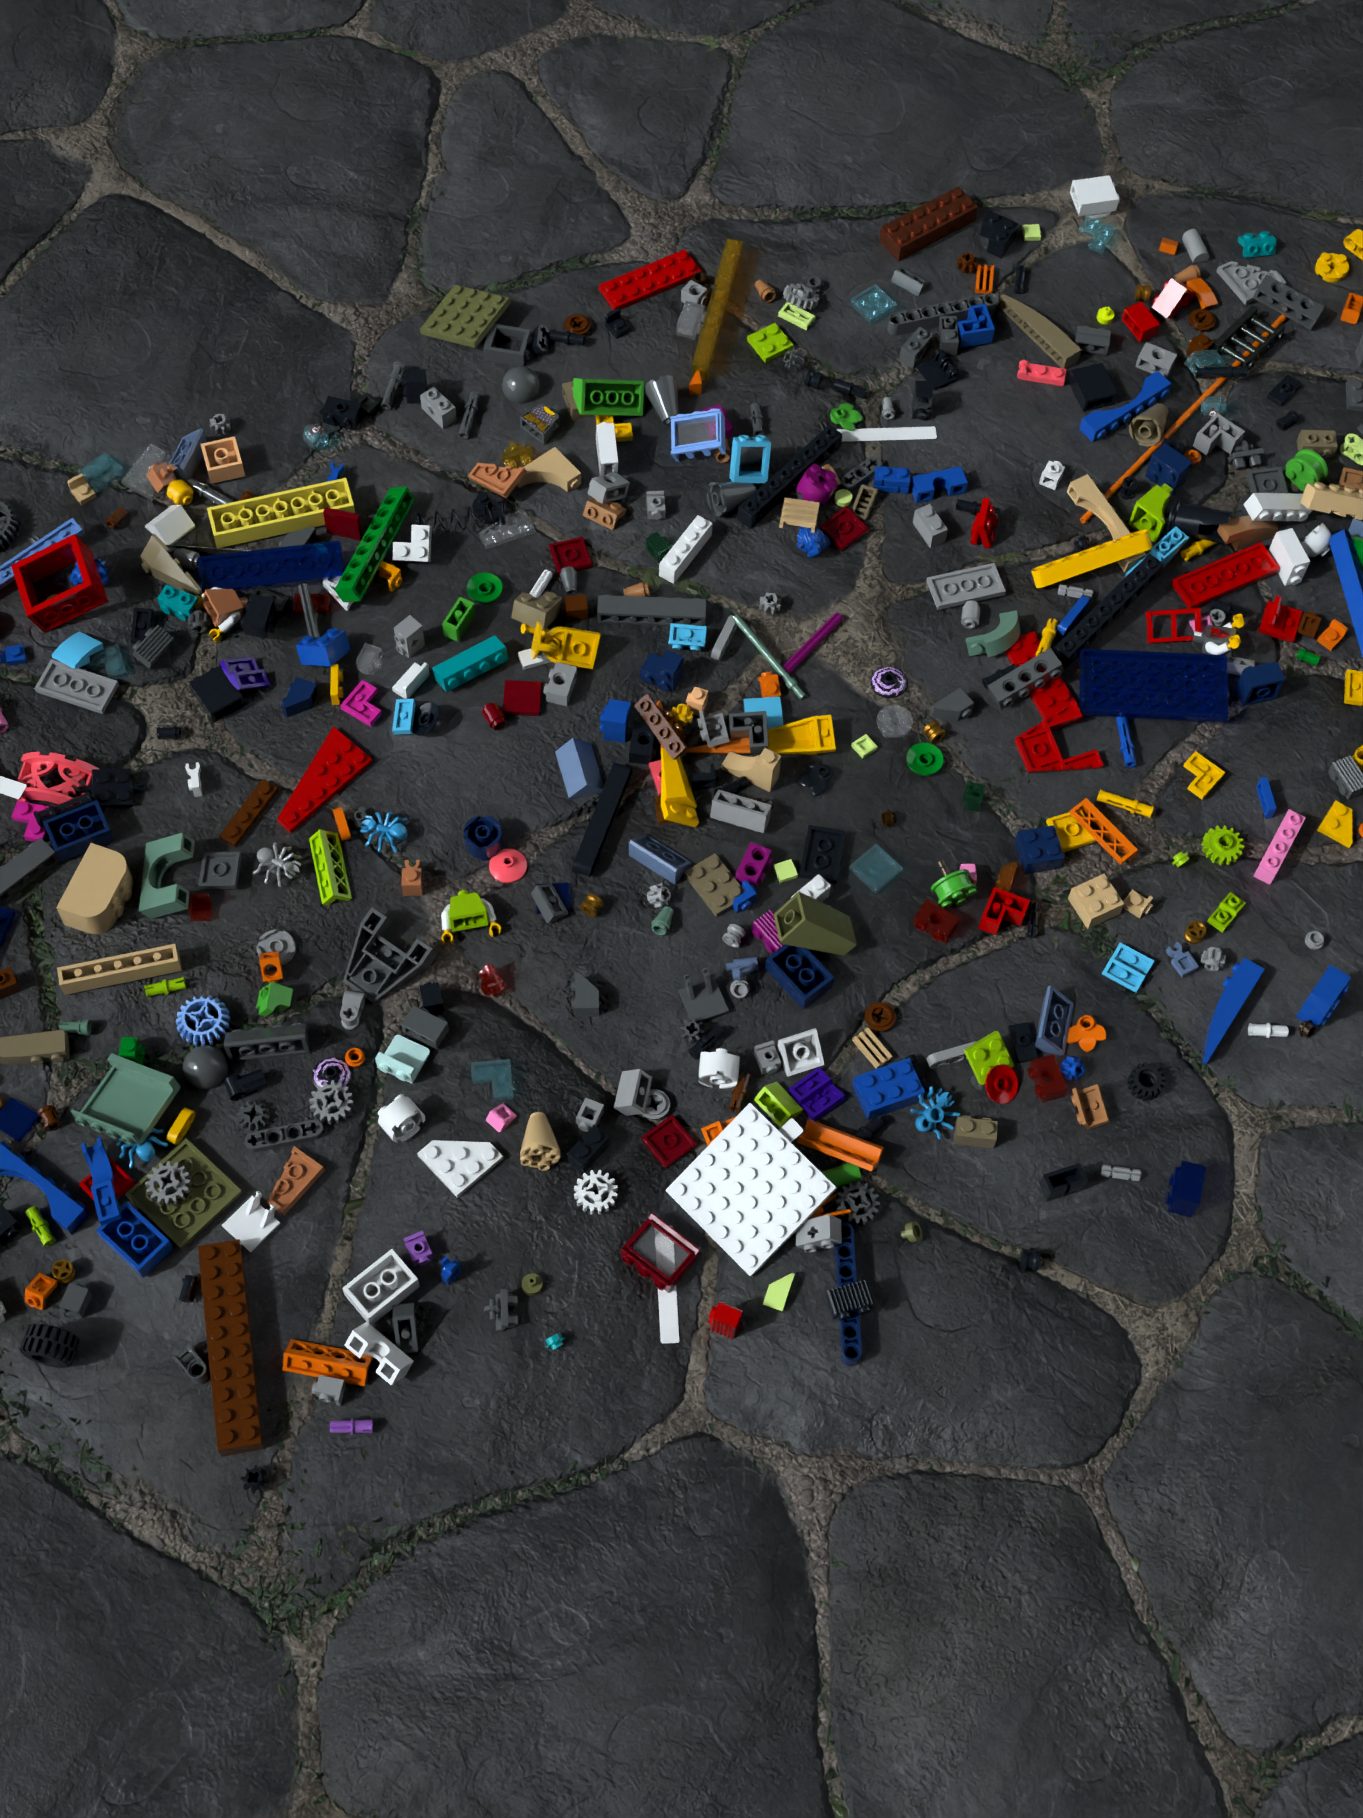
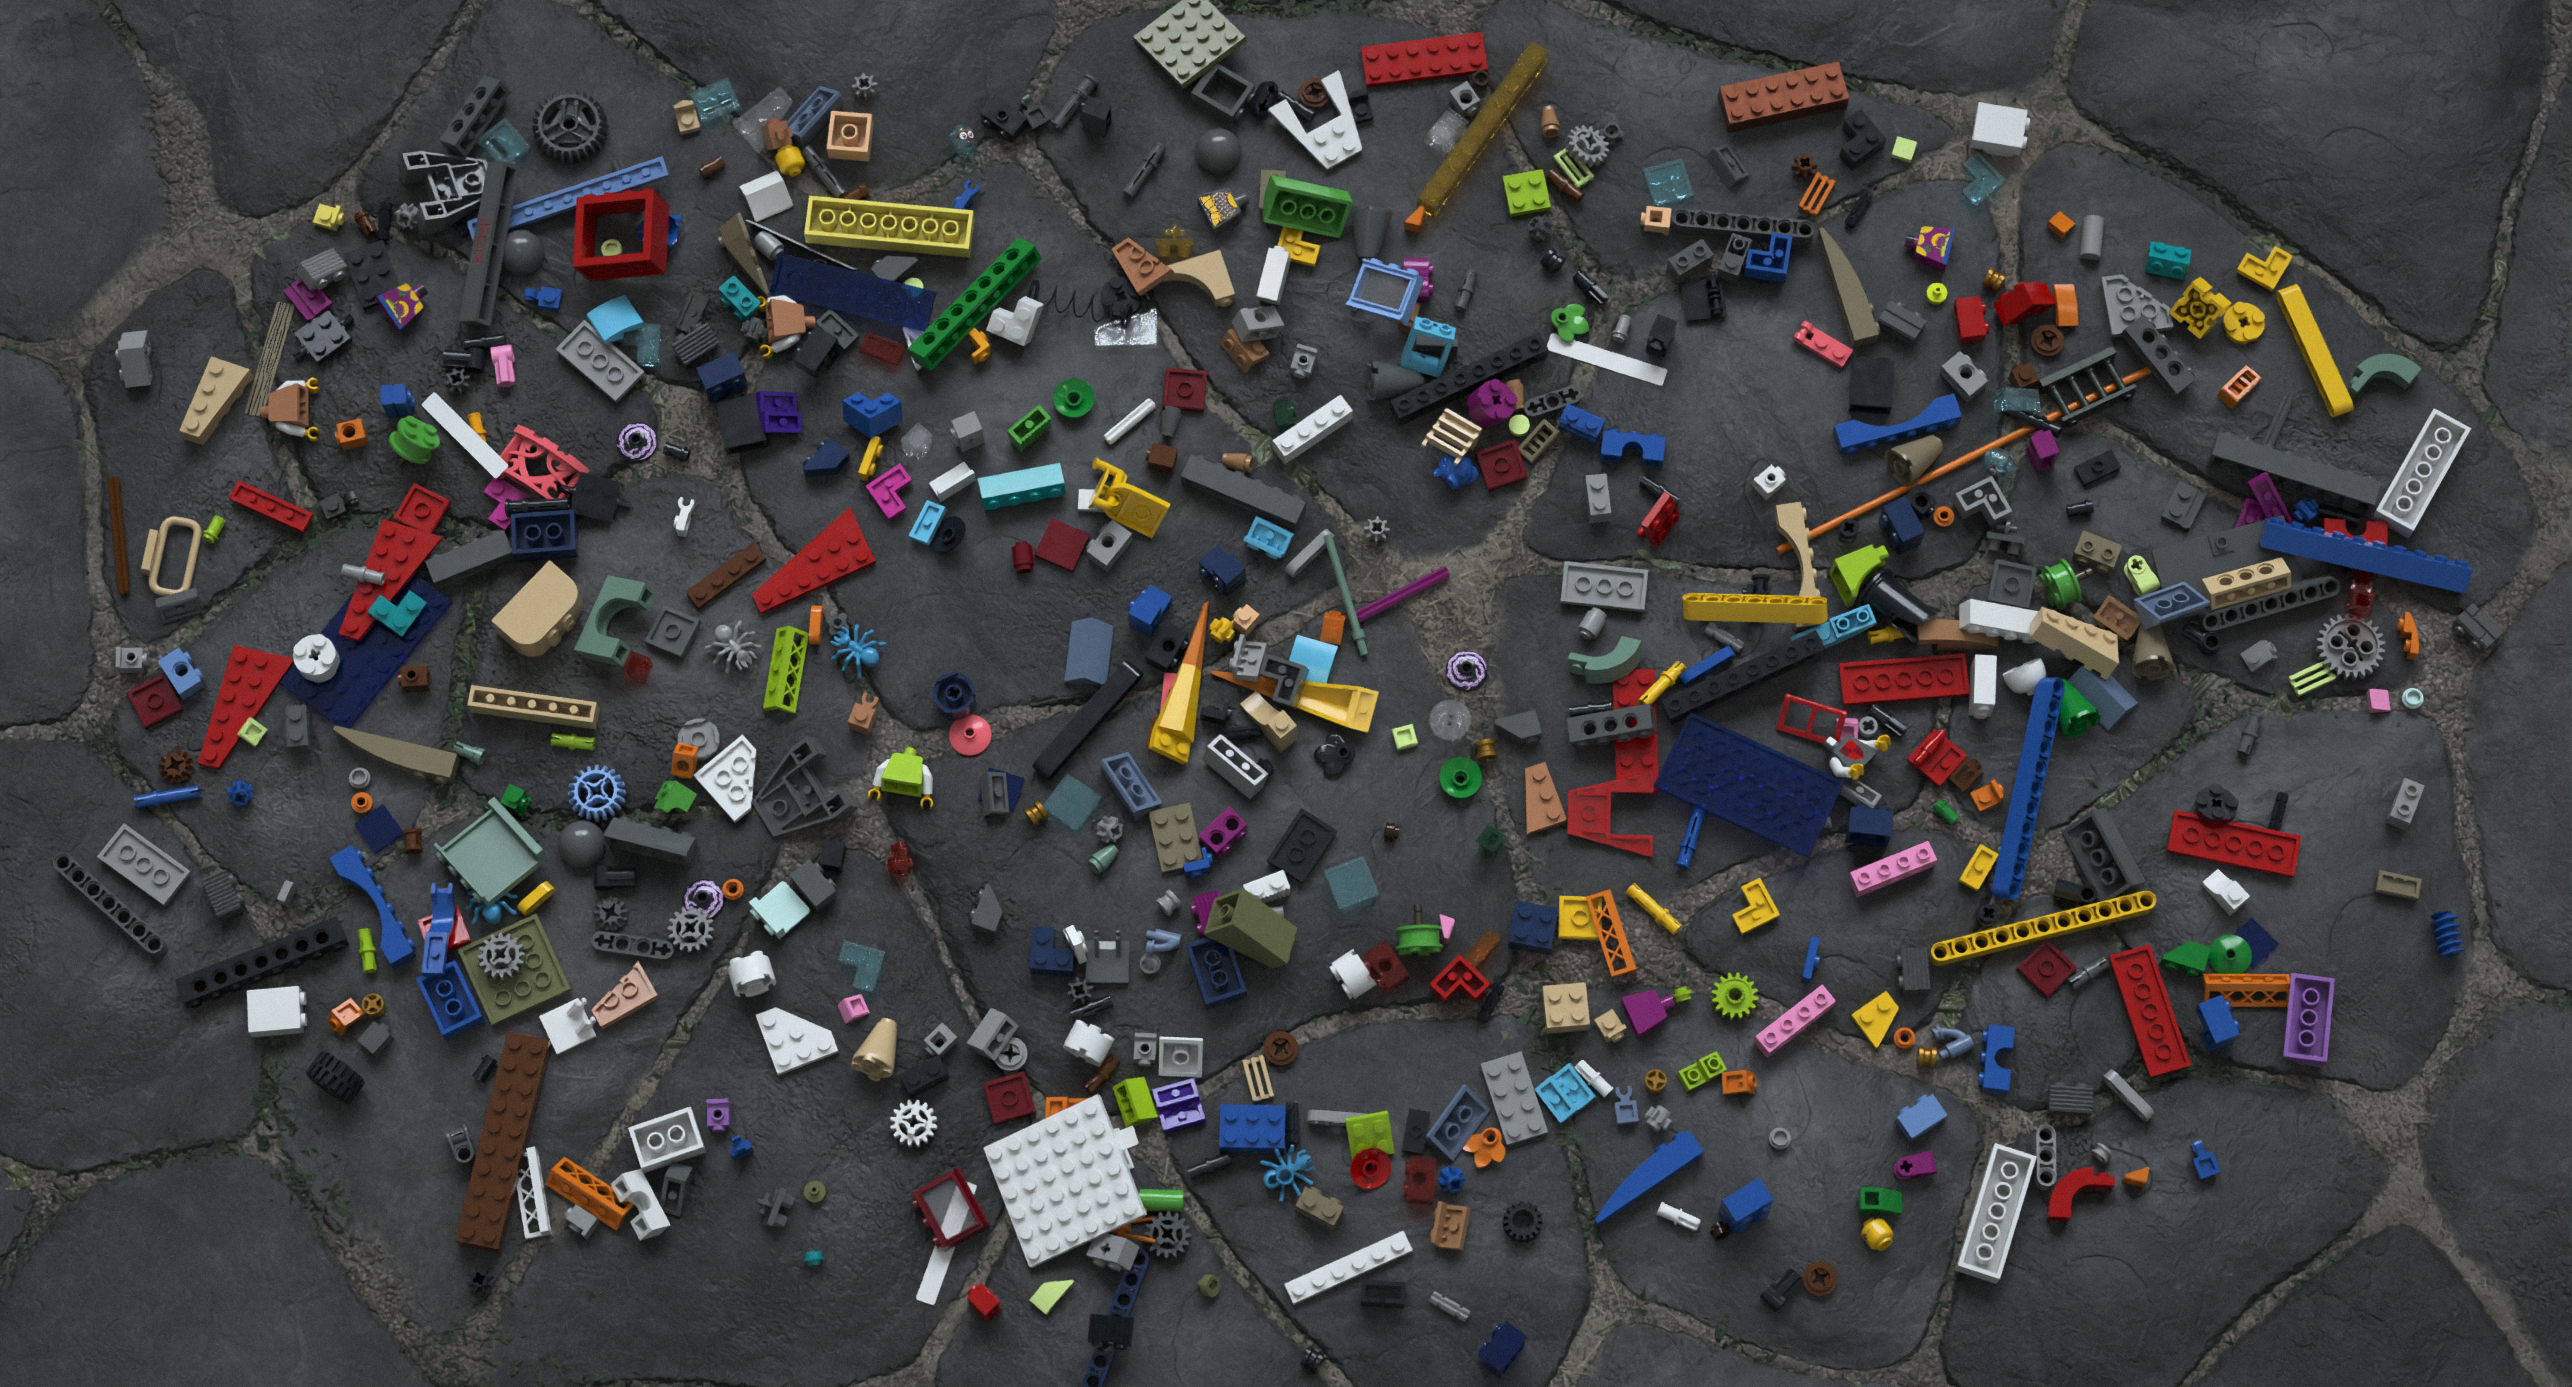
camera: 25 degrees right, 10 degrees up
dark grey axle [298,583,320,637] -> none
dark red tile [323,507,362,541] -> none
medium lavender axle [330,1418,373,1435] -> none
light grey piece [340,990,365,1030] -> none
light grey brick [420,386,457,429] -> none
dark tan brick [511,591,562,631] -> none
reddish brown bracket [635,694,687,760] -> none
yellowish green tile [773,859,798,883] -> none
orange fence [797,1119,884,1172] -> none
medium nougat cone [1174,265,1200,283] -> none
none -> white fence [517,1147,552,1239]
none -> dish [616,422,658,462]
none -> white plate [694,734,757,823]
none -> dark blue brick [696,352,748,404]
none -> dark blue brick [1029,926,1075,977]
none -> clear light blue plate [1043,773,1102,832]
none -> white wing [1063,925,1088,964]
none -> white wing [1268,70,1362,171]
none -> white plate [1284,1231,1413,1305]
none -> white brick [1329,949,1377,999]
none -> light grey plate [1480,1051,1548,1146]
none -> nougat wing [1525,762,1567,835]
none -> reddish brown pin [1545,168,1585,204]
none -> white axle [1575,1060,1613,1098]
none -> magenta torso [1621,990,1675,1039]
none -> light nougat brick [1640,206,1671,235]
none -> orange bracket [1722,1070,1757,1095]
none -> bright pink brick [1848,841,1937,898]
none -> torso [1904,226,1955,272]
none -> magenta brick [2025,430,2060,472]
none -> yellow brick [2168,277,2232,339]
none -> yellow plate [2236,246,2293,292]

